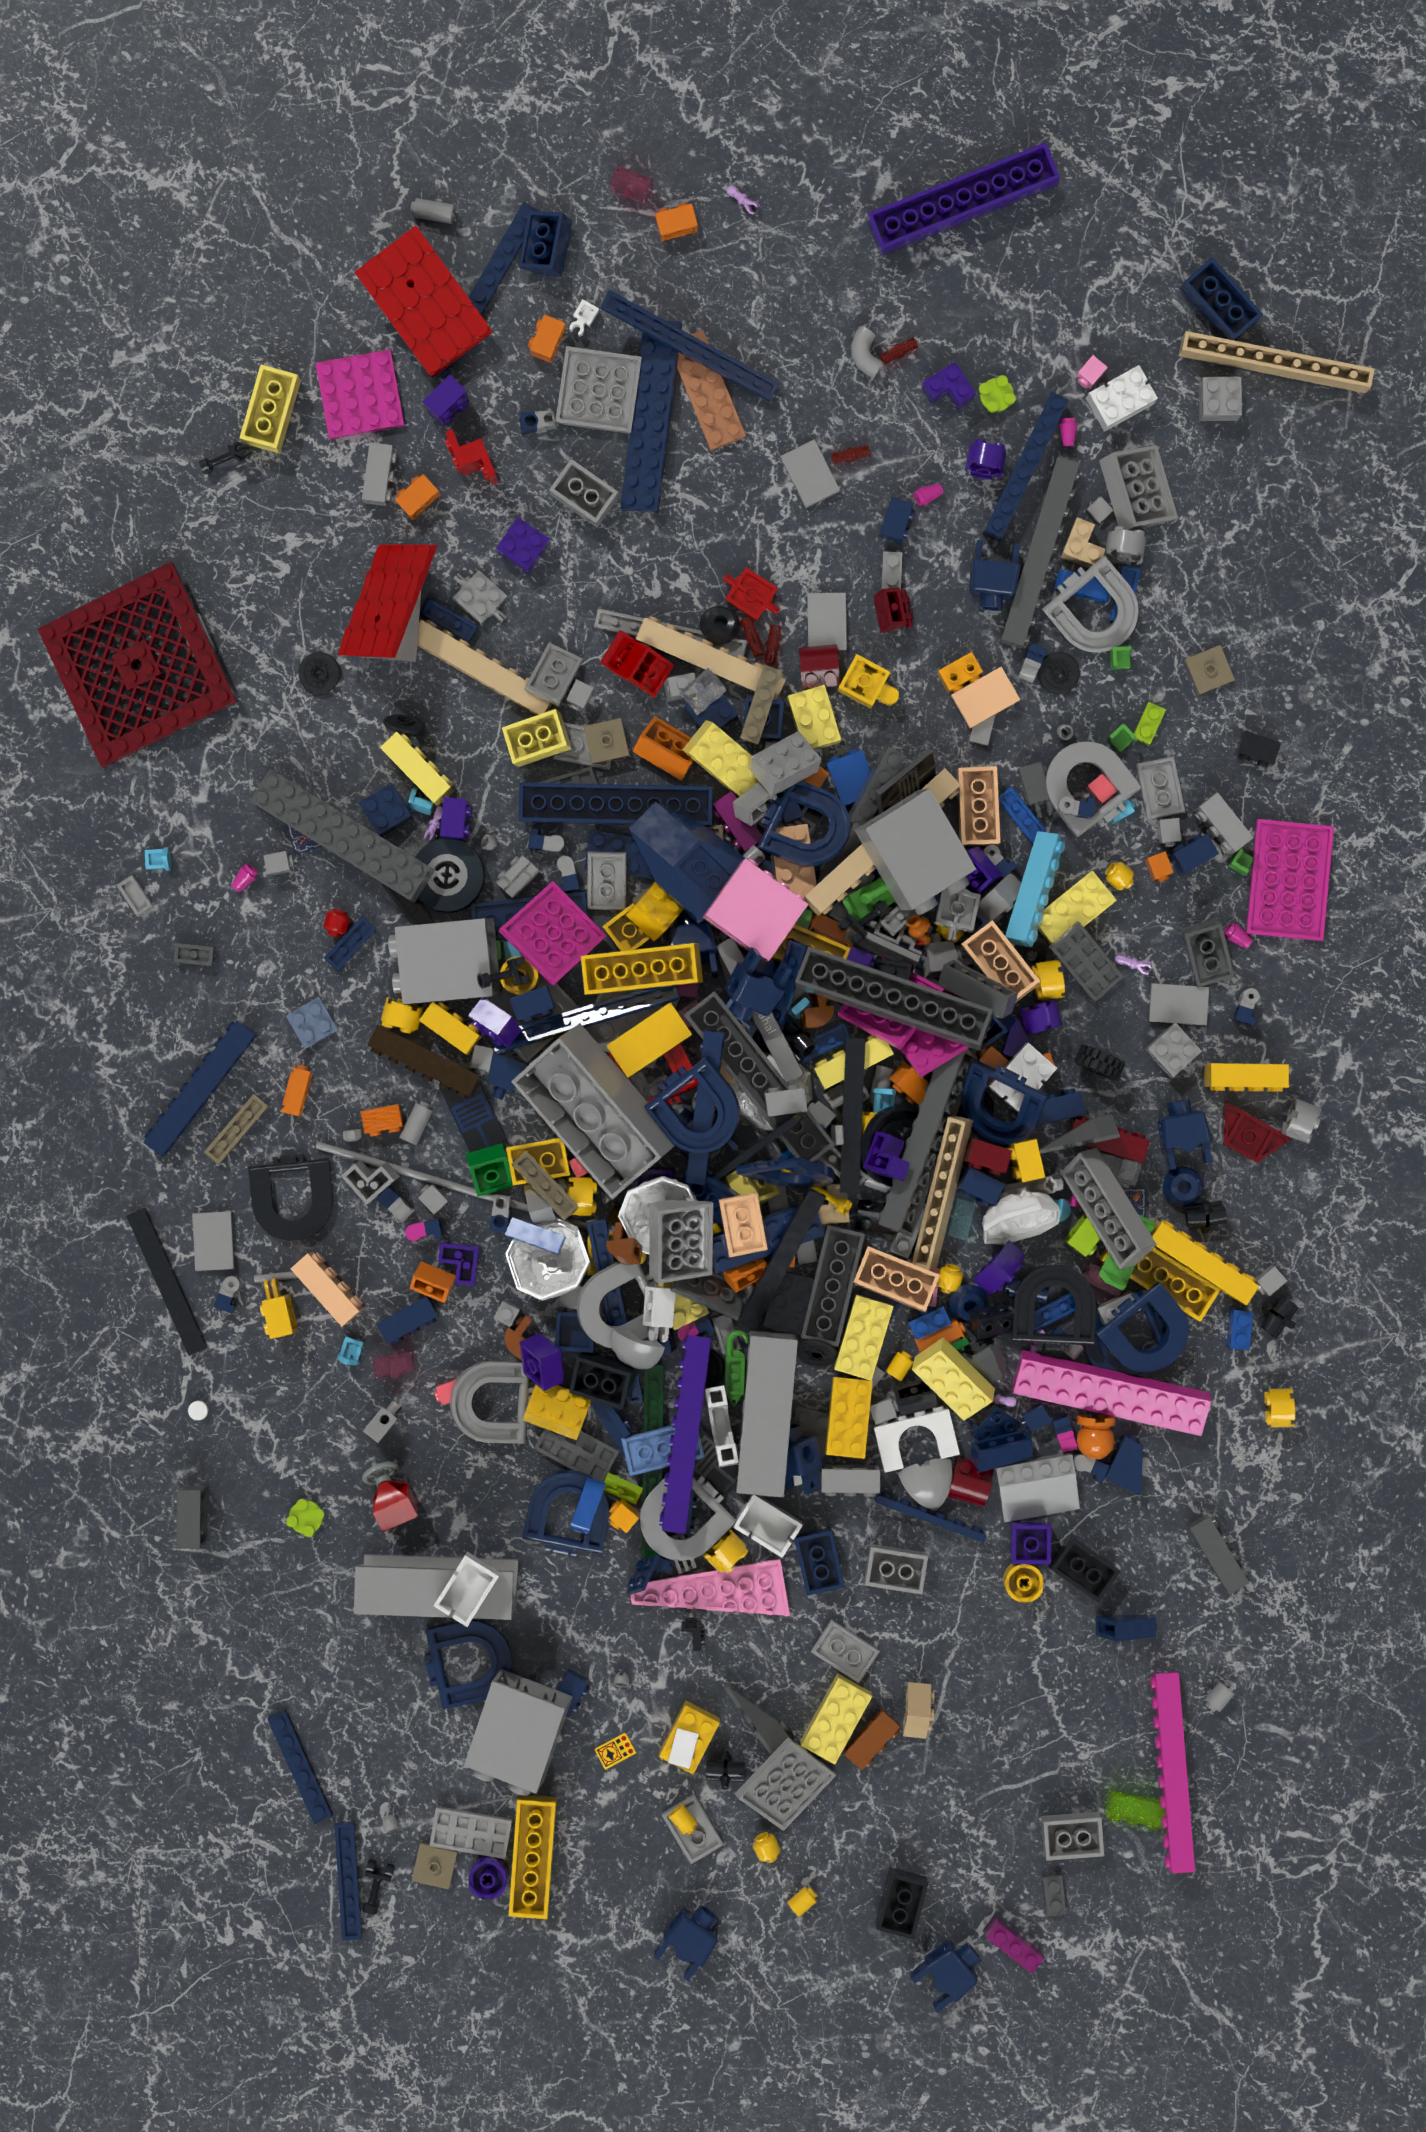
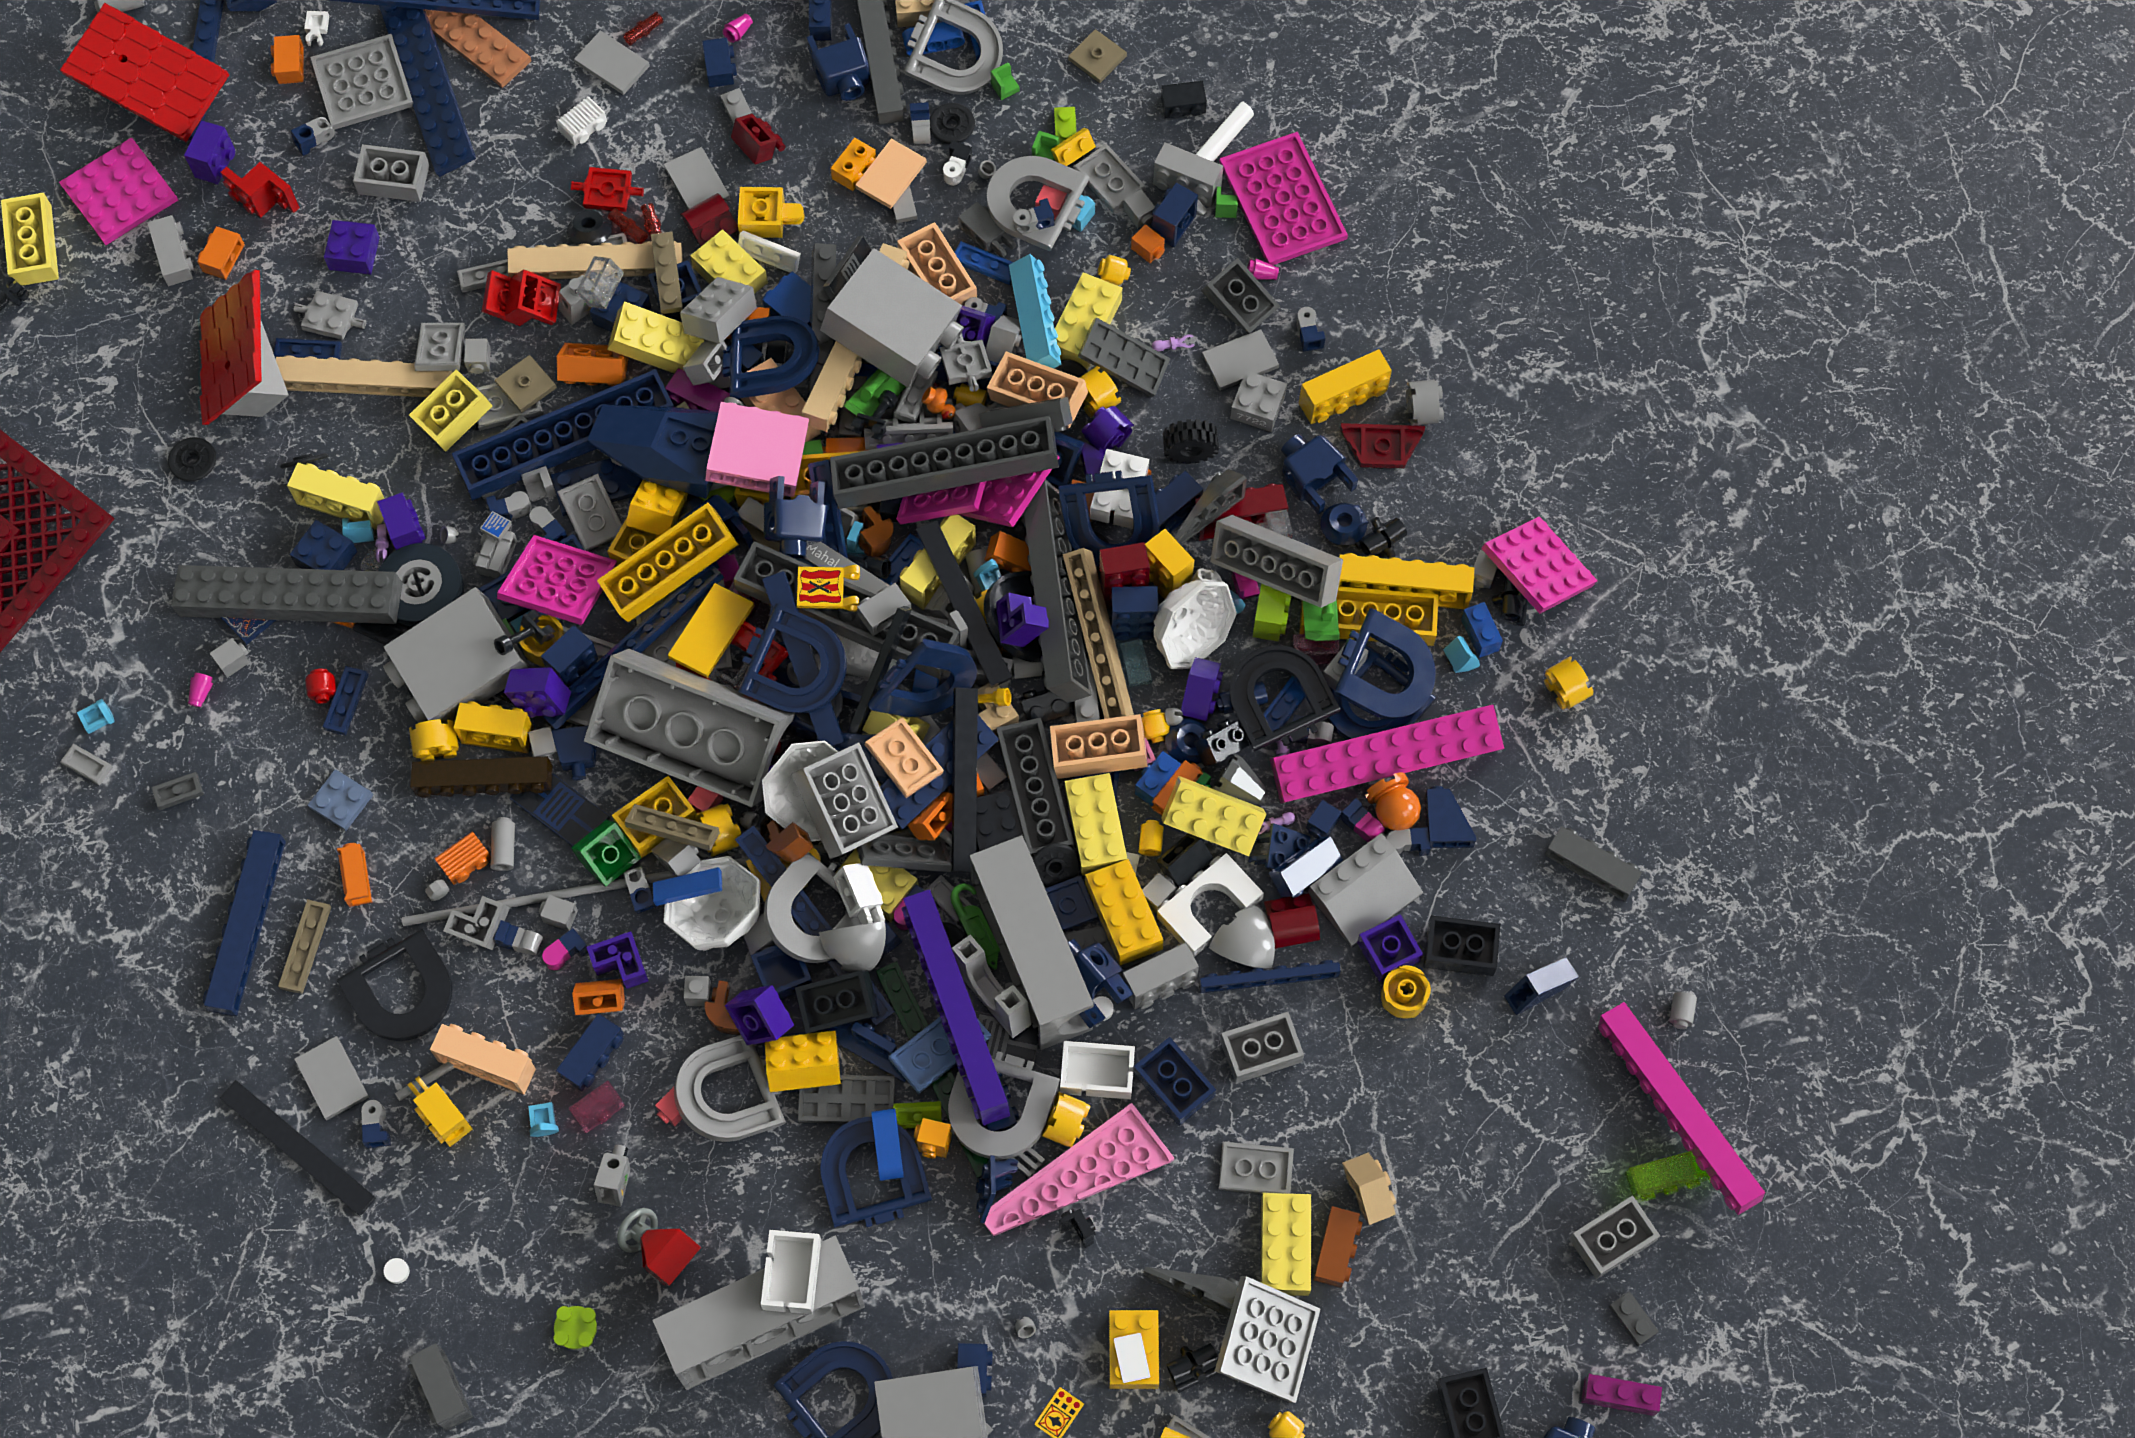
camera: 30 degrees left, 20 degrees down
none -> tile [480,511,512,542]
none -> light grey panel [521,466,556,502]
none -> white brick [556,97,607,146]
none -> white tile [738,231,801,273]
none -> yellow flag [797,565,860,612]
none -> leg [943,140,973,186]
none -> dark blue plate [1045,875,1098,932]
none -> yellow plate [1050,128,1096,166]
none -> light grey hinge [1165,708,1183,726]
none -> white brick [1195,102,1254,162]
none -> medium azure tile [1443,636,1480,673]
none -> dark pink plate [1481,516,1597,614]

